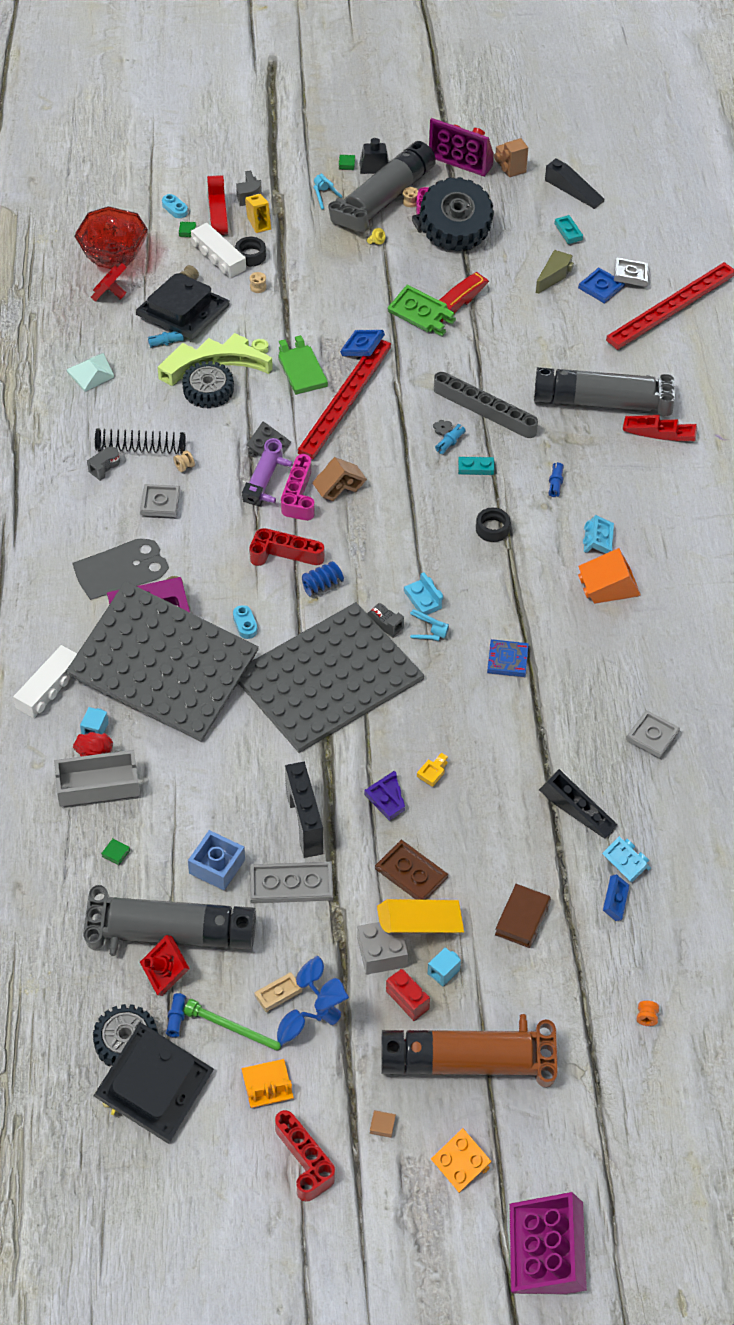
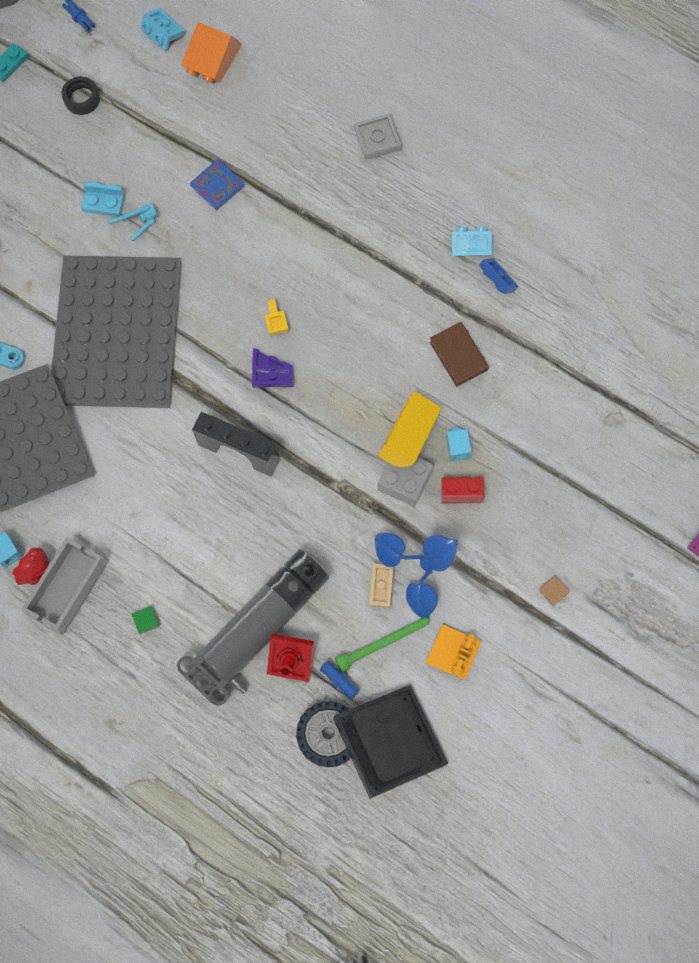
camera: 45 degrees left, 20 degrees up
medium blue brick [188,830,245,891] -> none
light grey tile [250,861,333,904] -> none
red beam [275,1110,335,1202] -> none
blue piece [302,561,344,596] -> none
dark grey leg [367,603,404,638] -> none
reddish brown tile [375,839,448,900] -> none
dark orange piece [381,1014,557,1087] -> none
light orange hinge [431,1128,492,1193] -> none
black slope [539,769,618,839] -> none
orange wheel [636,1000,659,1026] -> none

